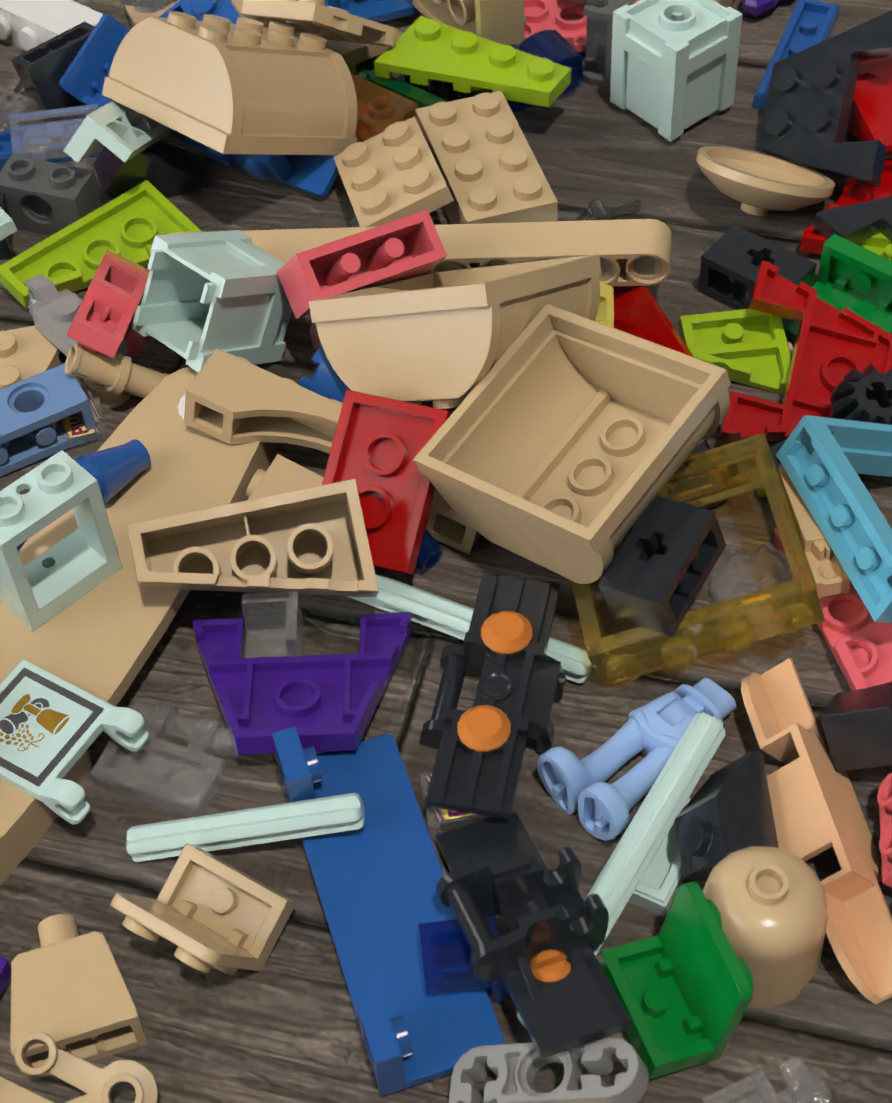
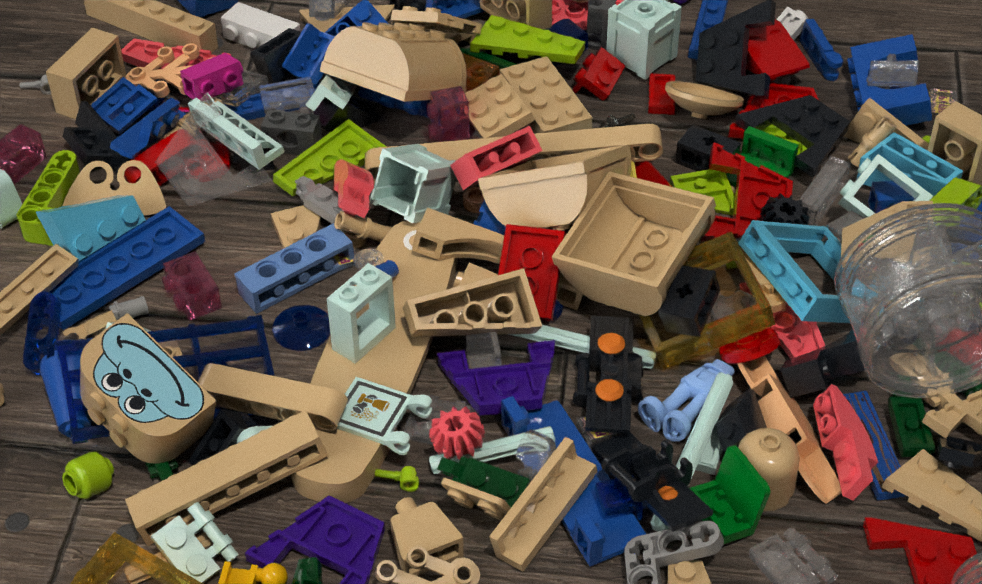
camera: 10 degrees left, 5 degrees down
none -> clear plate [354,249,384,271]
none -> lime hand [375,466,419,492]
none -> clear pink brick [427,86,470,142]
none -> coral gear [429,406,485,460]
none -> dark green hinge [437,456,531,507]
none -> tan fence [489,437,598,572]
none -> clear hair [516,429,556,481]
none -> red bracket [572,47,626,101]
none -> red tile [648,73,675,115]
none -> red tile [719,328,780,364]

